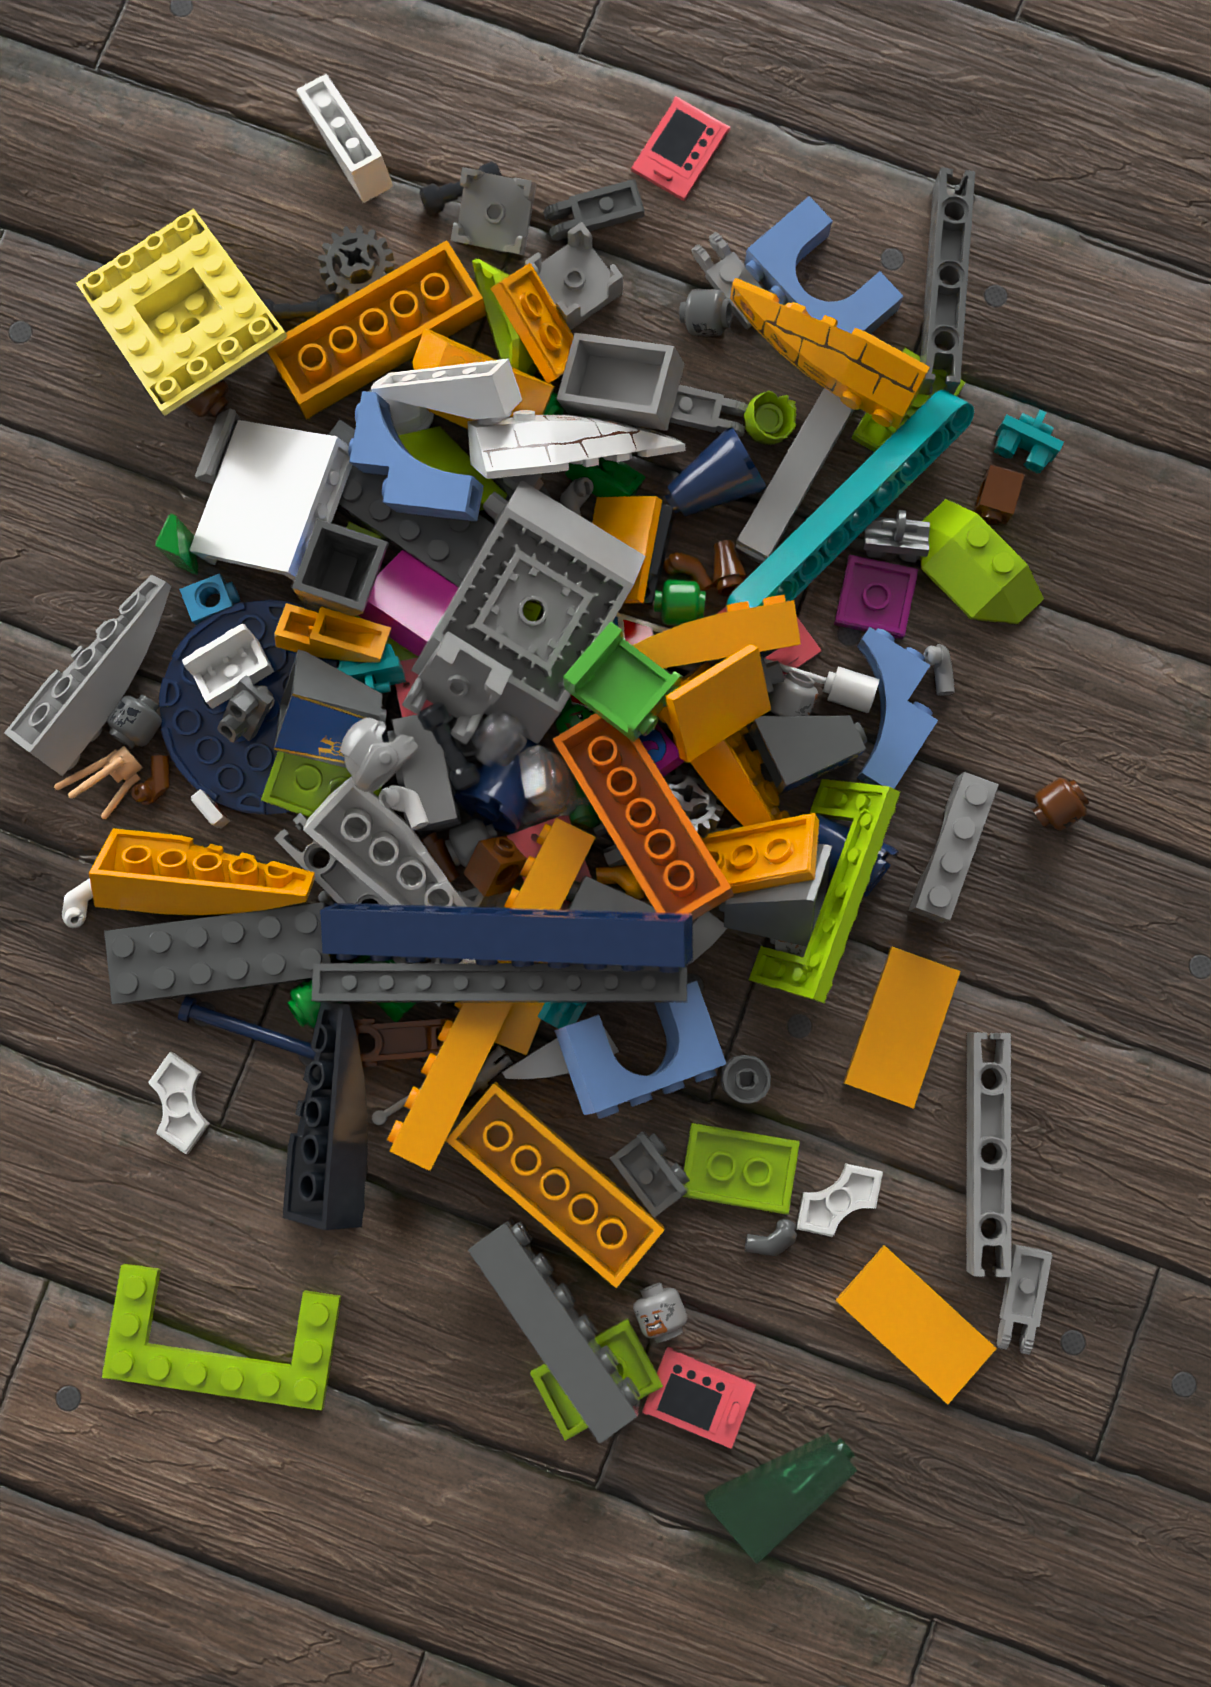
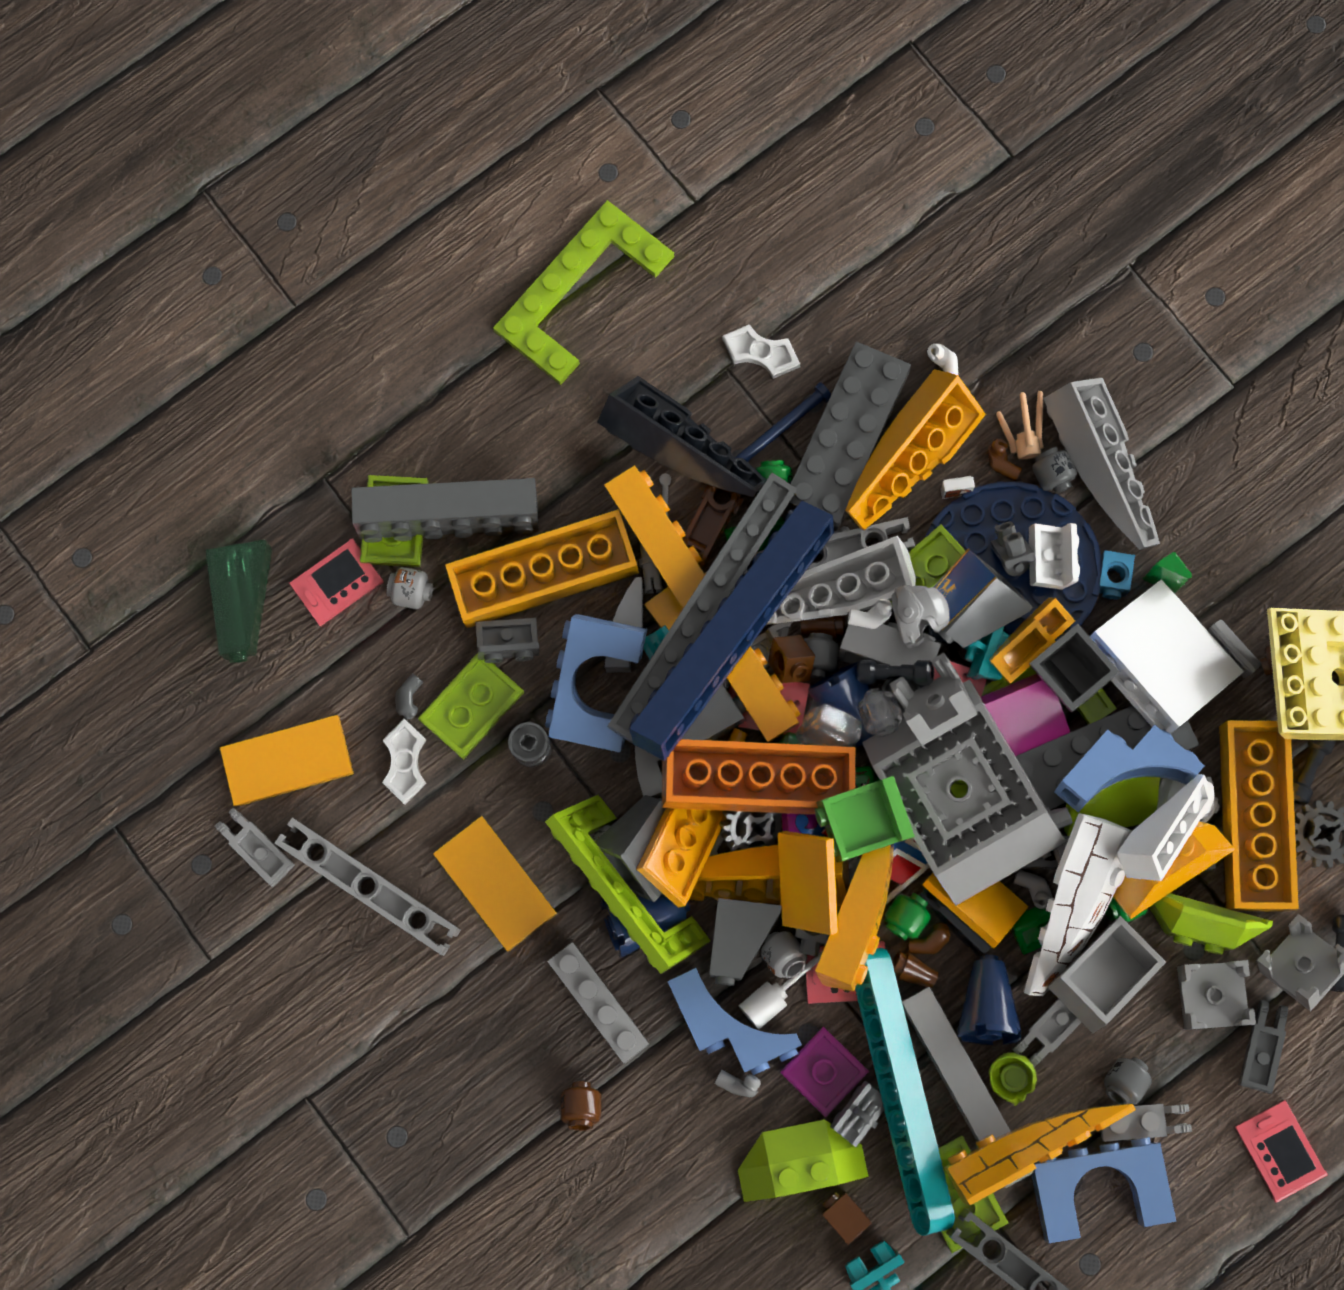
camera: 130 degrees right, 5 degrees down
light orange tile [490,263,574,383] -> none

